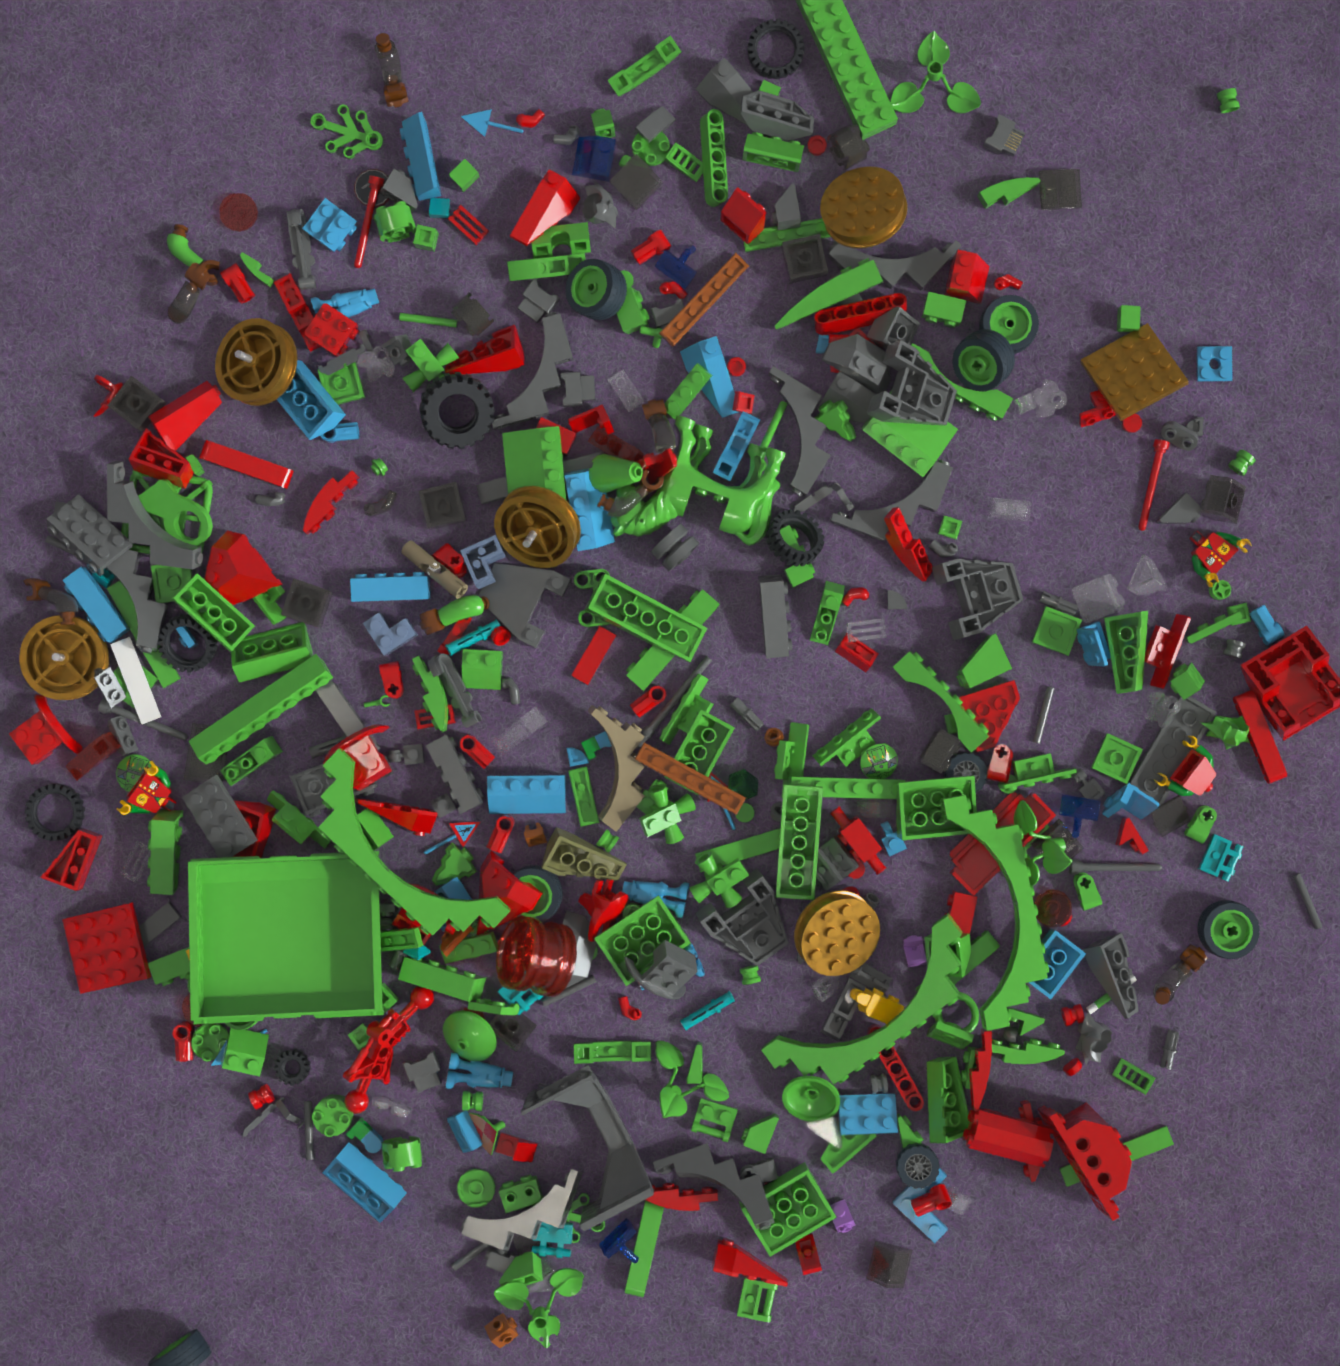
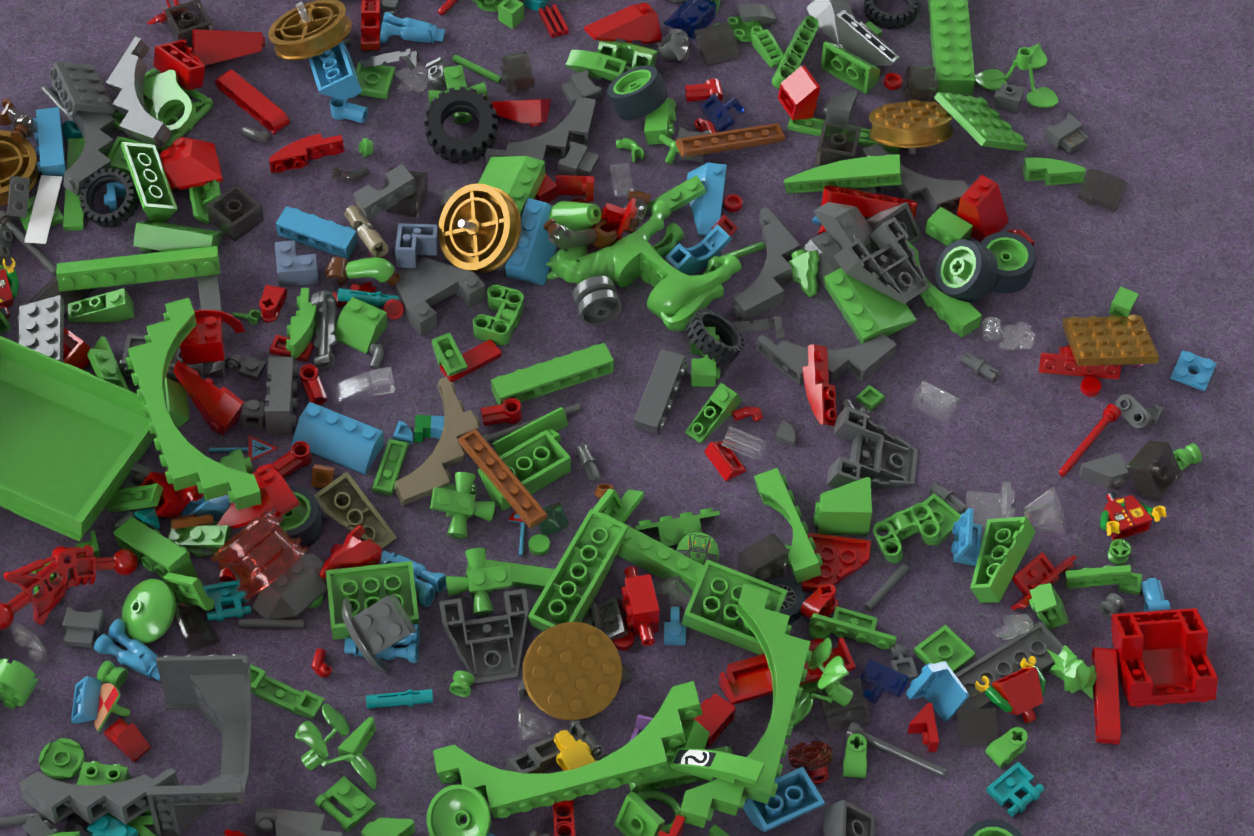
camera: 25 degrees right, 35 degrees down
bright green tile [186,454,205,476] -> none
red bracket [305,303,359,357] -> none
red piece [431,543,467,578] -> none
bright green slope [585,574,707,663] -> none
bright green wheel [596,829,619,853] -> none
none -> dark grey arch [353,164,418,220]
none -> bright green slope [431,333,467,377]
none -> bright green piece [616,137,644,162]
none -> bright green slope [670,748,764,786]
none -> bright green beam [873,503,942,564]
none -> bright green plate [934,92,1028,151]
none -> dark grey pin [960,351,1001,382]
none -> dark grey brick [994,83,1024,114]

